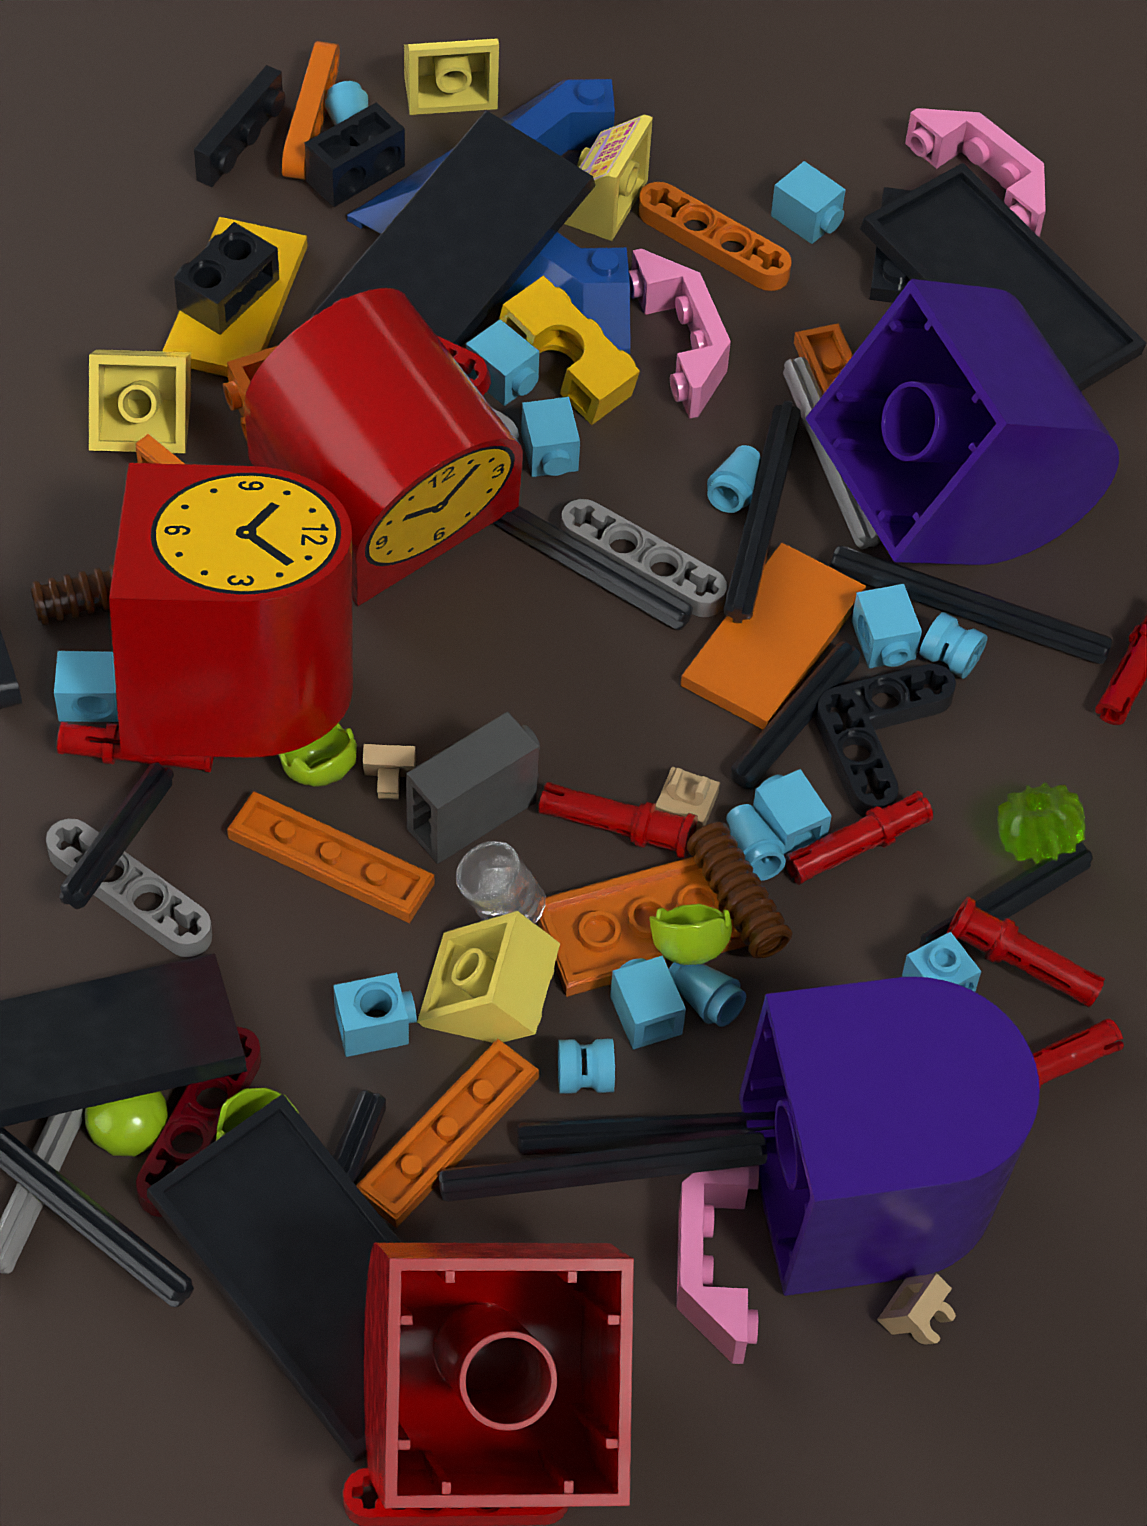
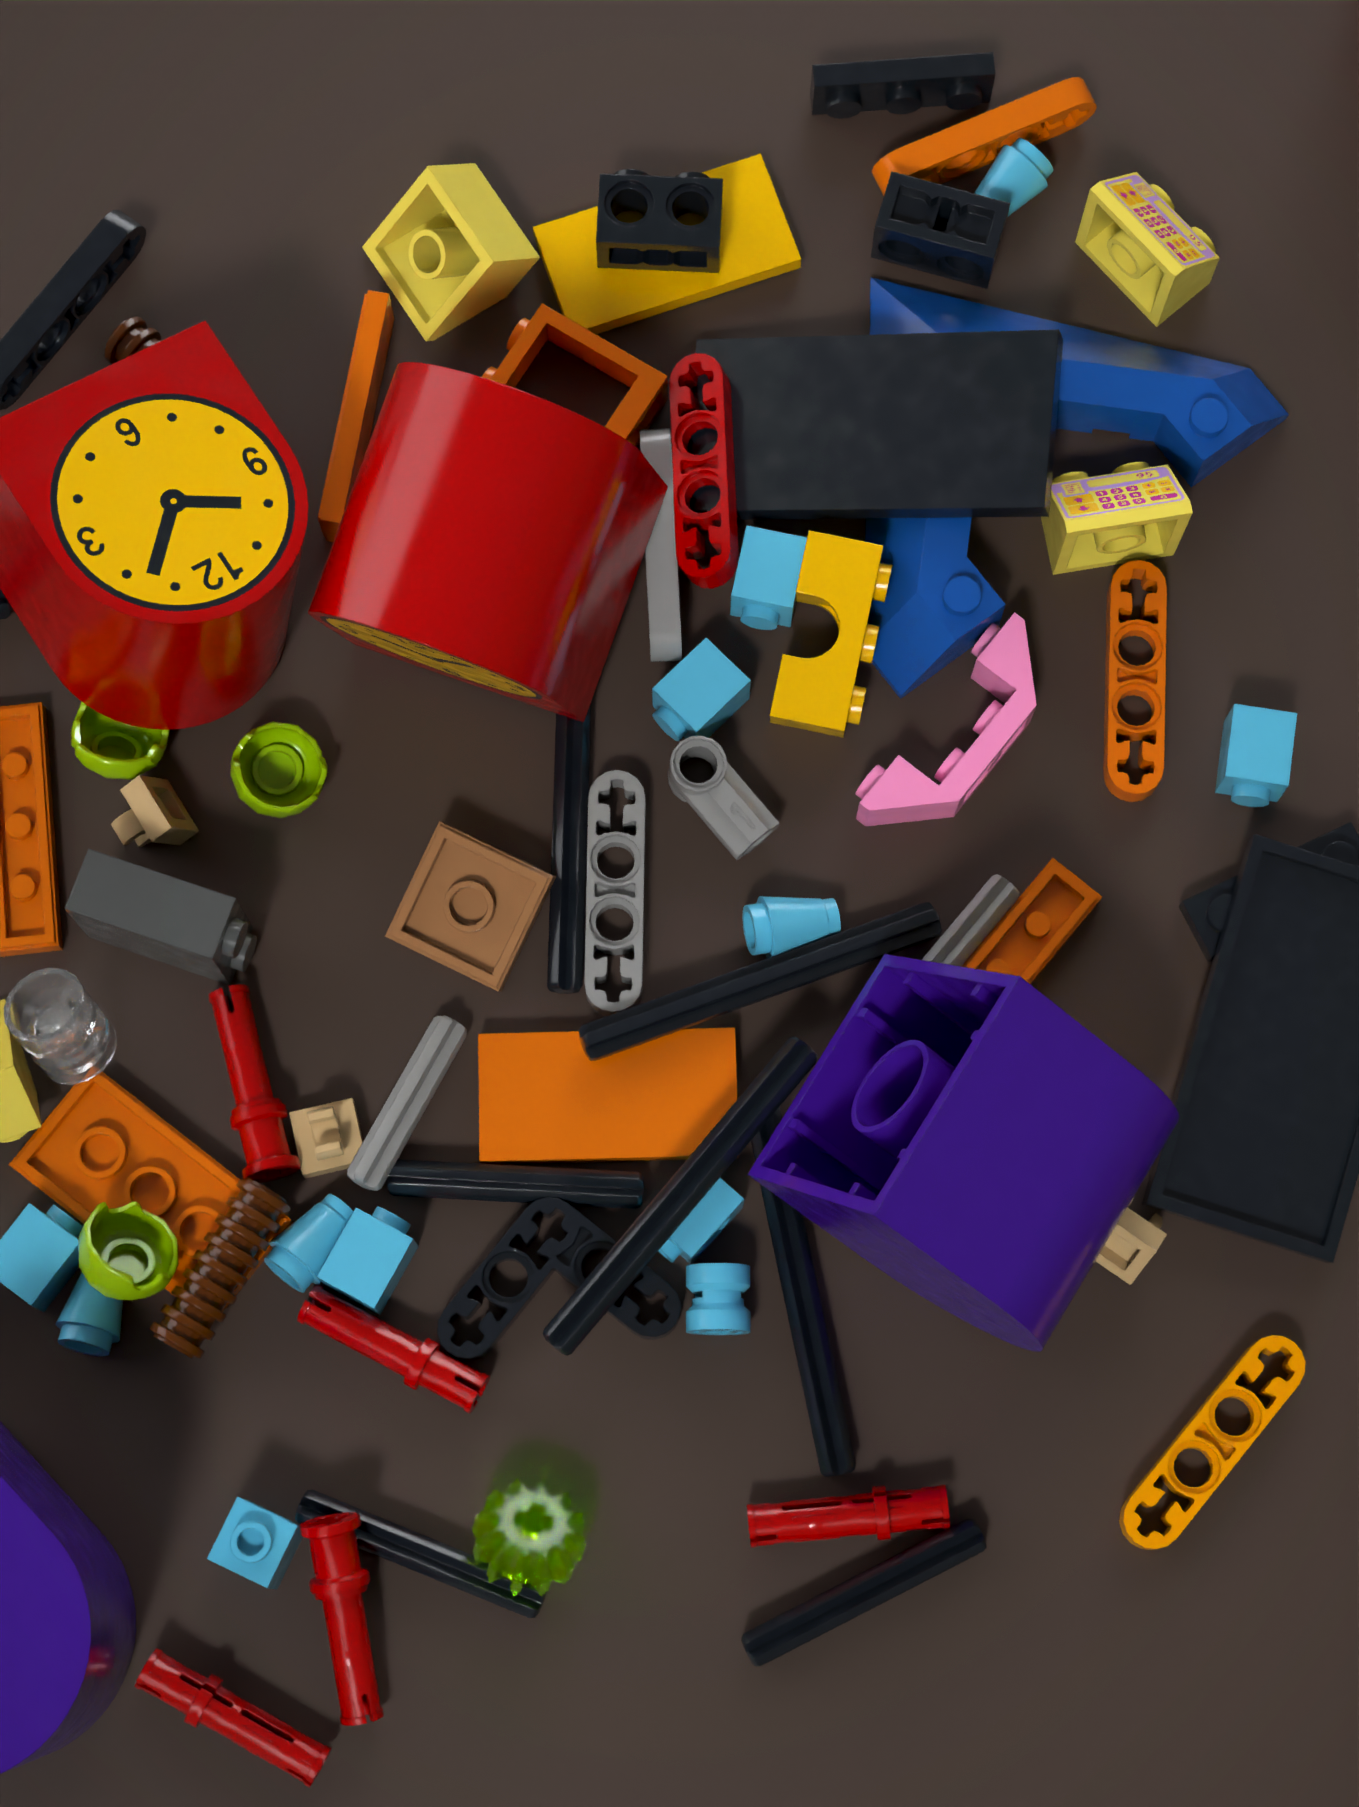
camera: 60 degrees right, 20 degrees up
none -> lime hair [230,721,328,818]
none -> light grey axle [347,1015,467,1191]
none -> medium nougat tile [385,821,556,992]
none -> black axle [543,1036,818,1356]
none -> light grey piece [667,735,779,861]

